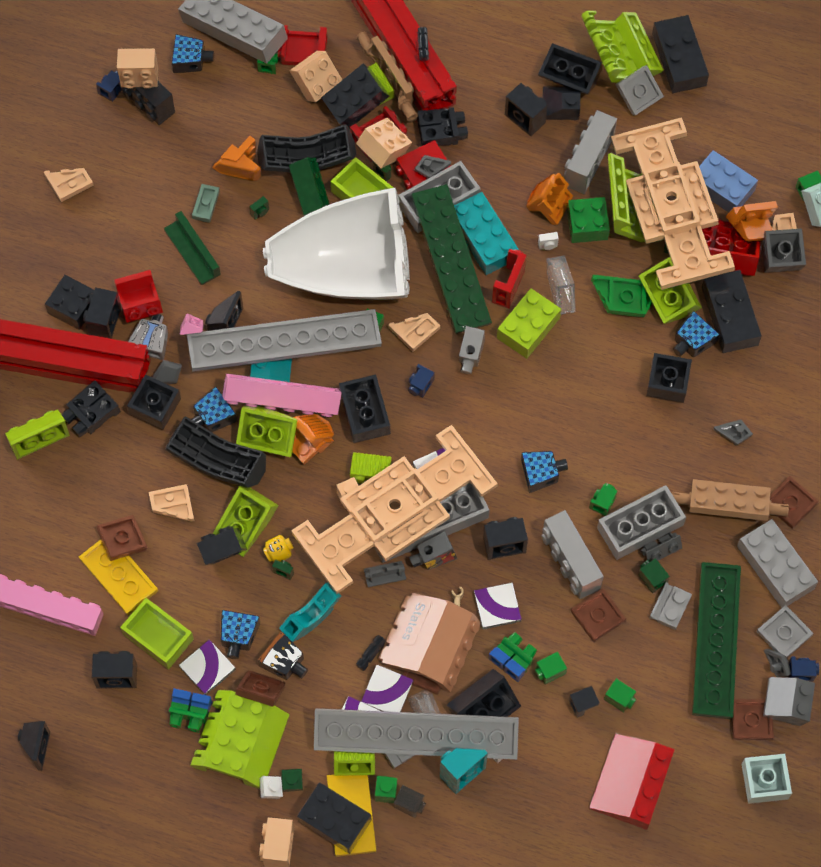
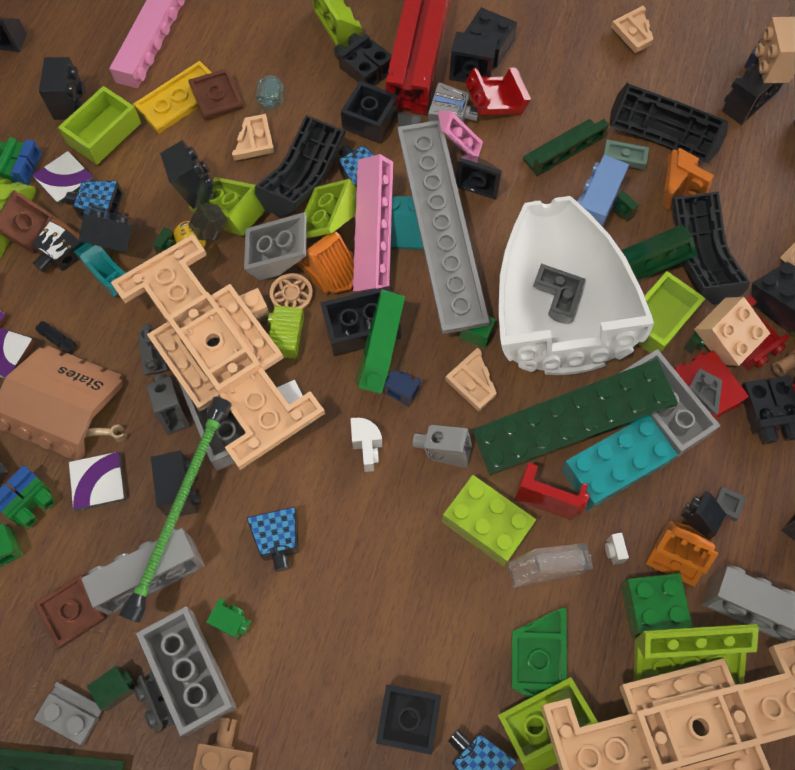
camera: 90 degrees right, 0 degrees up
none -> black brick [78,205,133,252]
none -> bright green hose [119,397,232,623]
none -> clear smoke brick [188,204,228,240]
none -> light grey slope [244,213,306,280]
none -> clear light blue head [256,75,284,109]
none -> light nougat wheel [270,273,313,310]
none -> white brick [351,418,382,472]
none -> green slope [355,289,405,394]
none -> dark grey brick [533,263,585,323]
none -> medium blue brick [577,155,629,227]
none -> black piece [609,83,728,163]
none -> black slope [680,491,726,540]
none -> dark grey plate [715,486,746,522]

